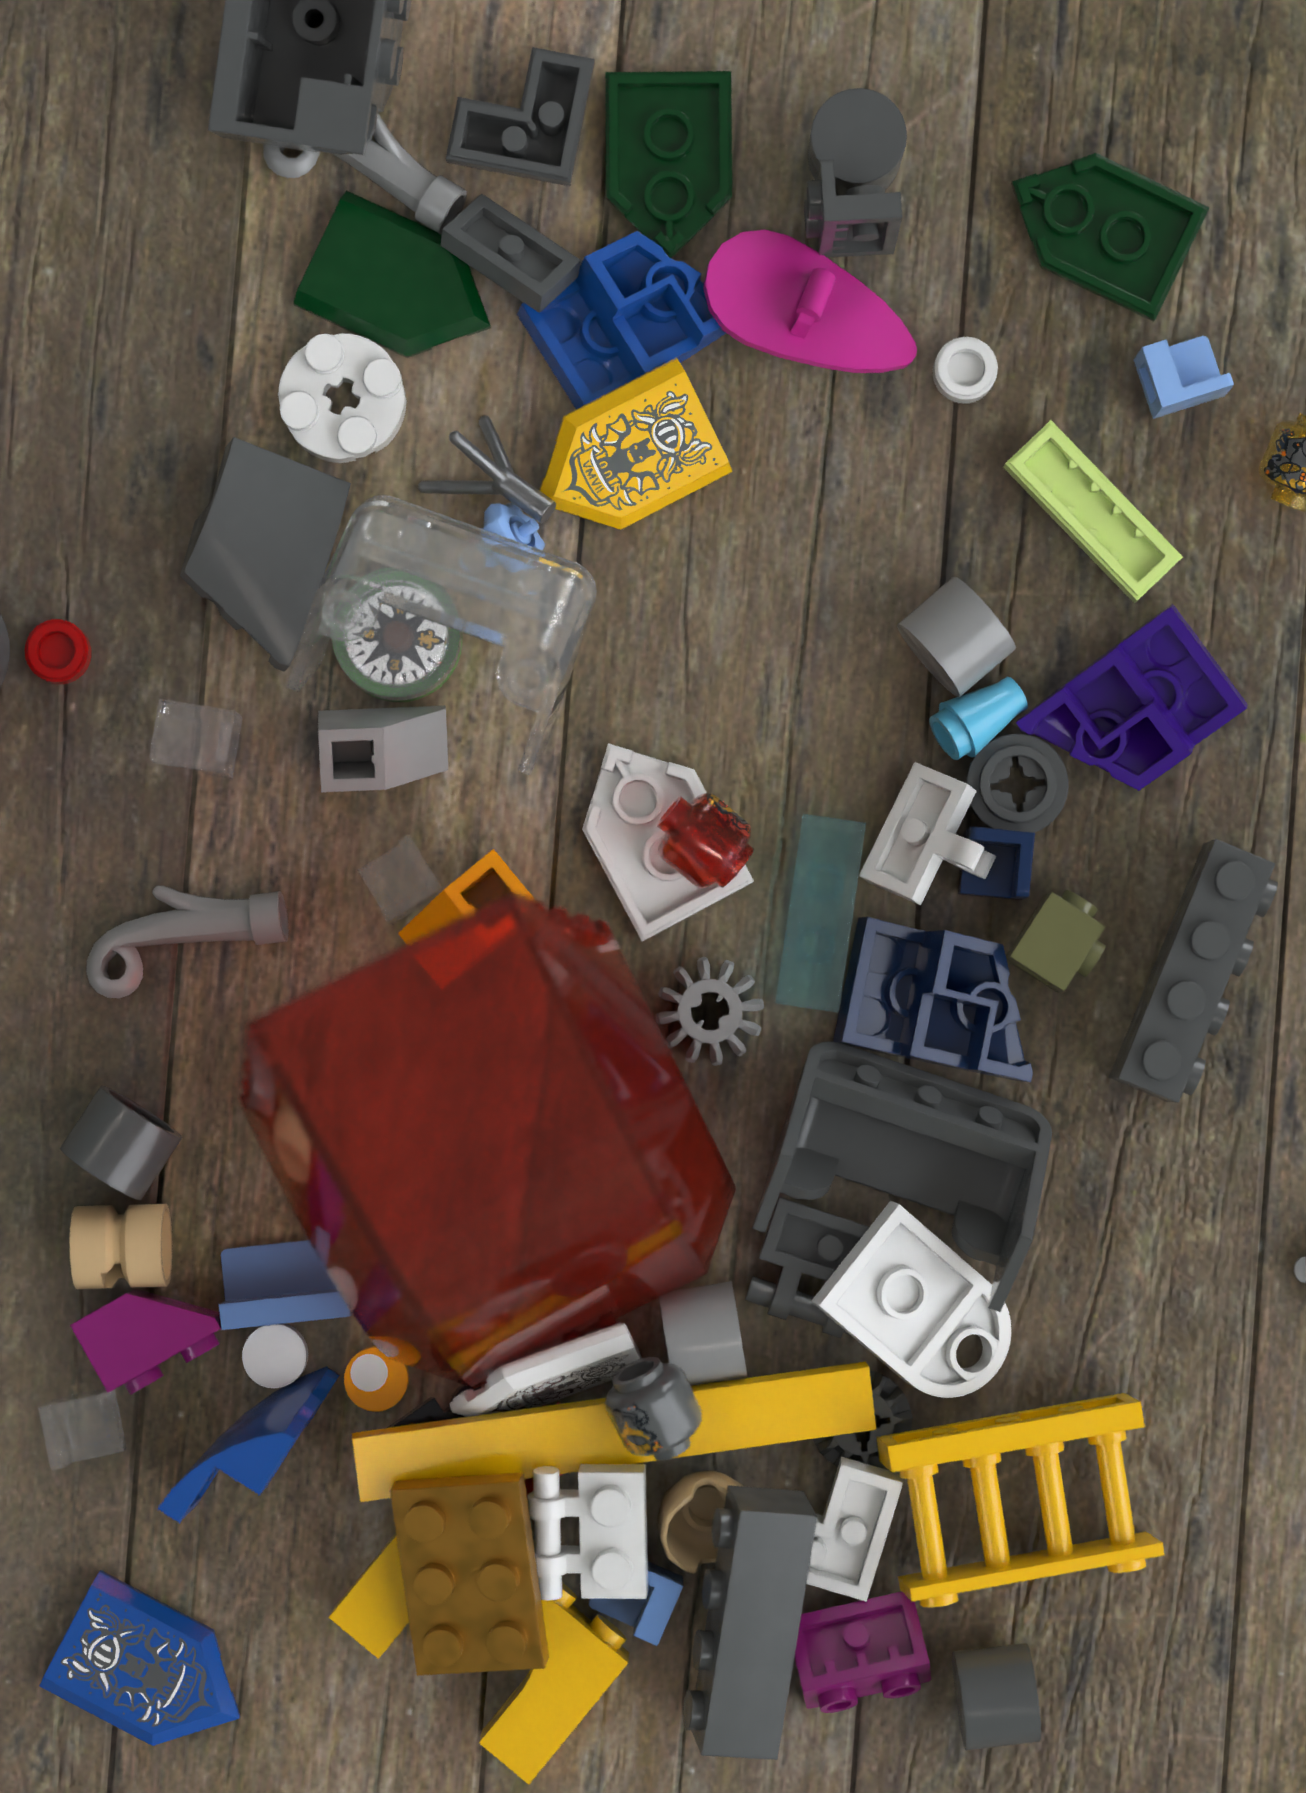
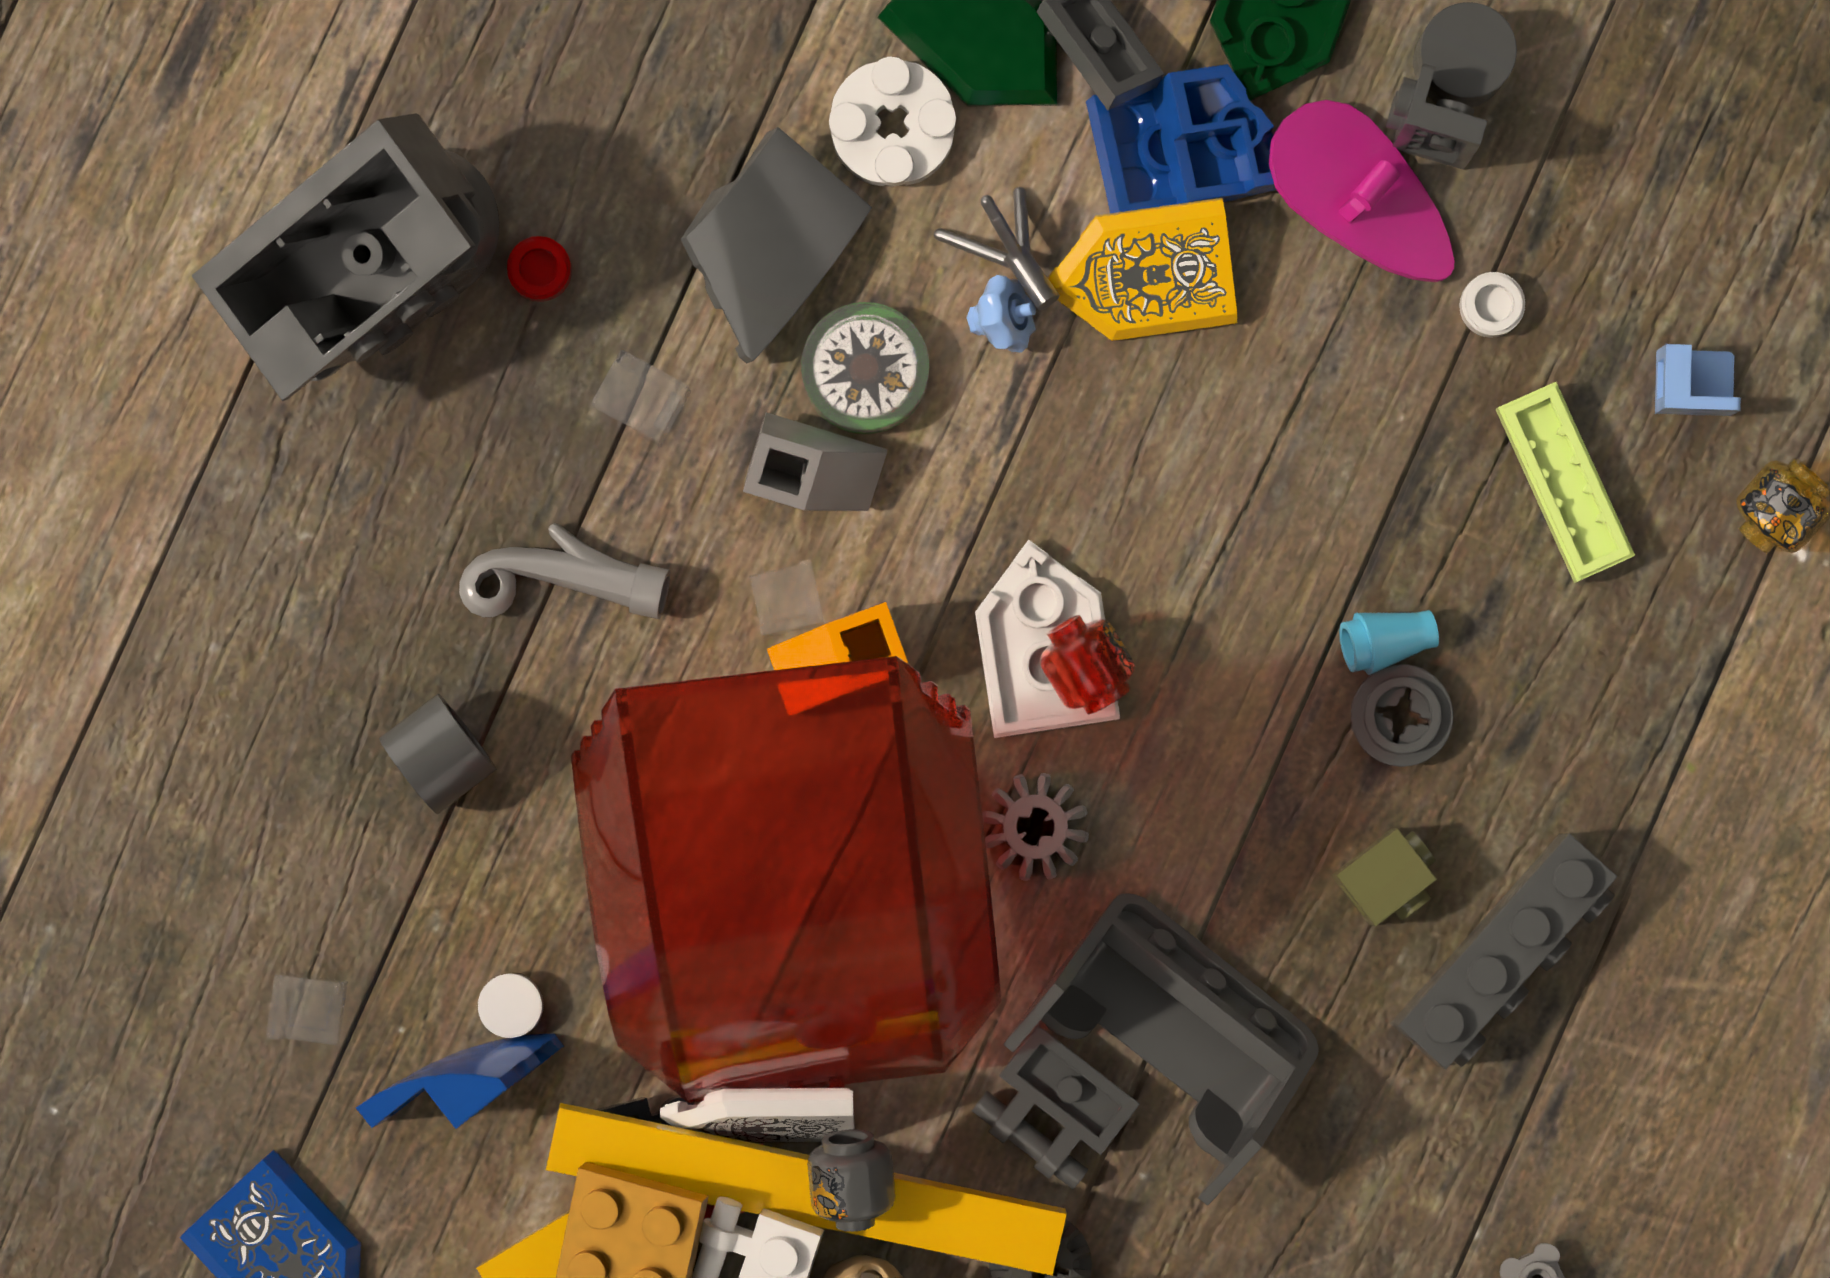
camera: 20 degrees right, 0 degrees up
tan wheel [70,1204,172,1289] -> none
magenta slope [70,1289,221,1395] -> none
medium blue panel [219,1236,356,1330] -> none
clear windscreen [286,495,597,776] -> none
light orange tile [344,1345,409,1412] -> none
light grey piece [658,1281,747,1386] -> none
clear light blue plate [775,814,866,1013] -> none
white tile [811,1201,1011,1398] -> none
dark blue slope [833,917,1033,1082] -> none
white plate [859,762,996,905] -> none
light grey piece [897,577,1016,697] -> none
dark blue panel [958,827,1035,900] -> none
dark green tile [1011,153,1210,322] -> none
dark purple slope [1016,604,1248,791] -> none

